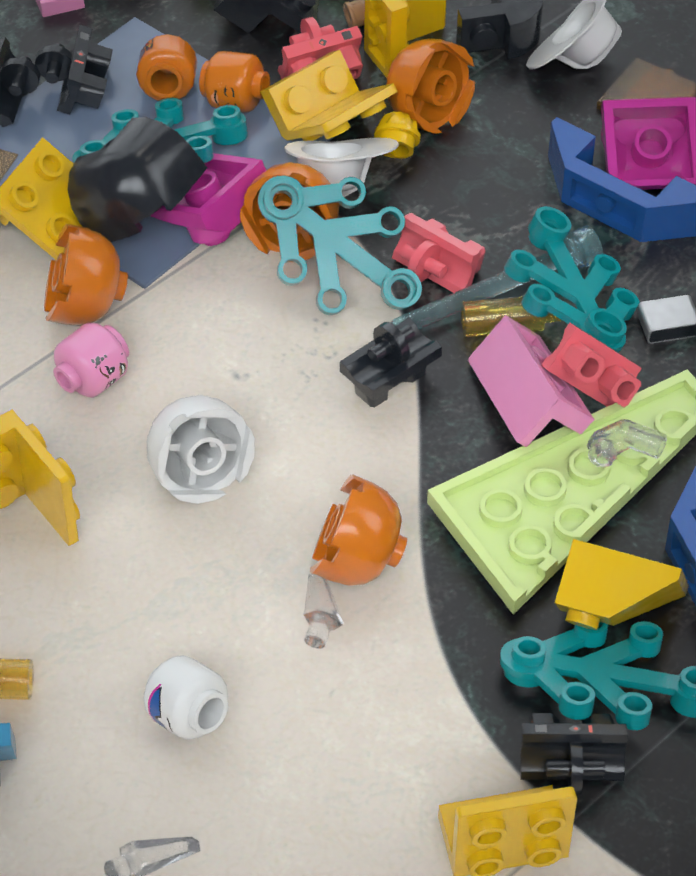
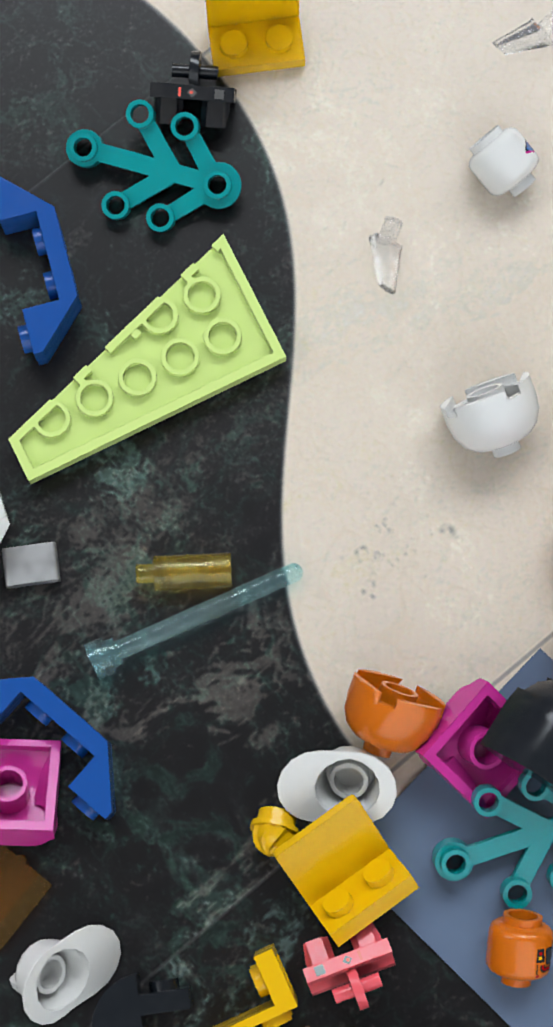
camera: 175 degrees left, 30 degrees up
orange head [199,51,270,113] -> none
teal plant [258,176,422,315] -> none
orange cylinder [310,474,407,586] -> none
black hips [340,317,442,408] -> none
orange cylinder [387,38,475,134] -> none
coral hips [392,213,486,297] -> none
bright pink panel [468,315,595,447] -> none
teal plant [504,206,640,352] -> none
coral hips [541,322,642,407] -> none
yellow slope [554,539,689,630] -> none
clear arm [587,419,667,467] -> none

